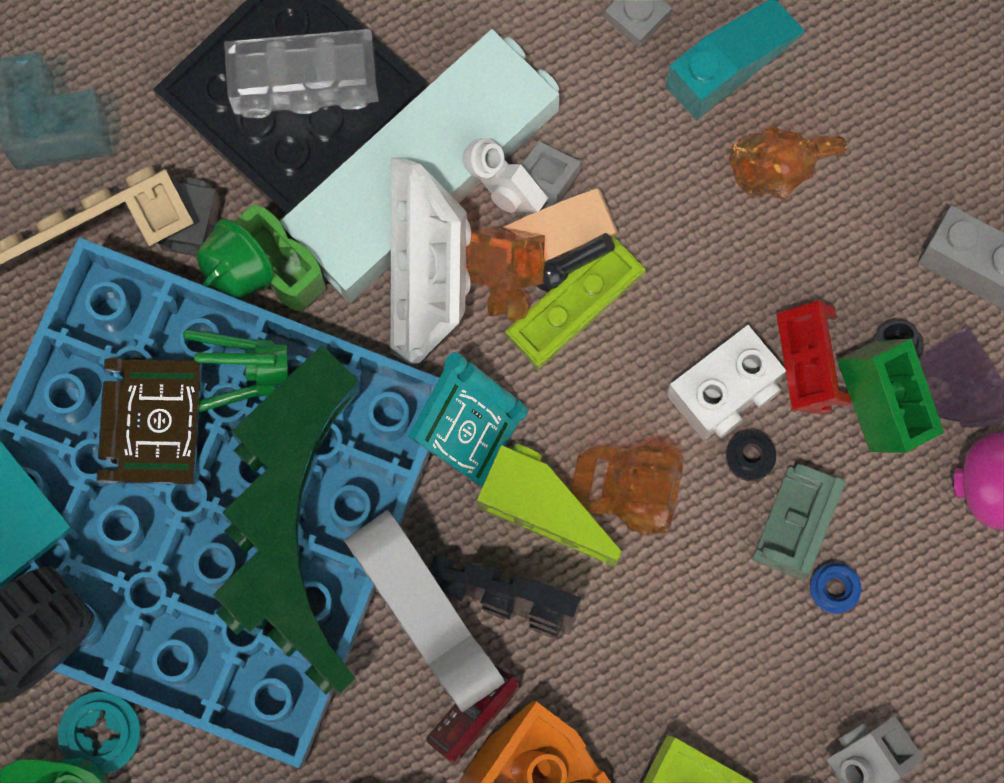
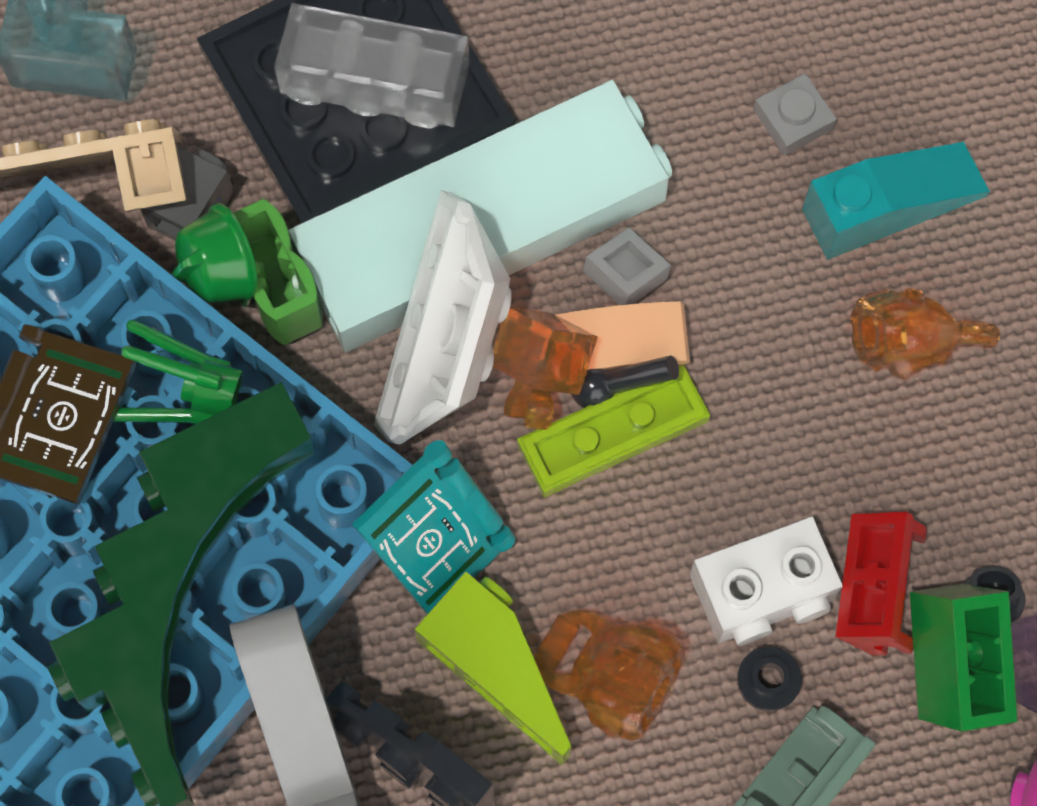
camera: 15 degrees right, 5 degrees down
white plate [463,138,548,213] -> none

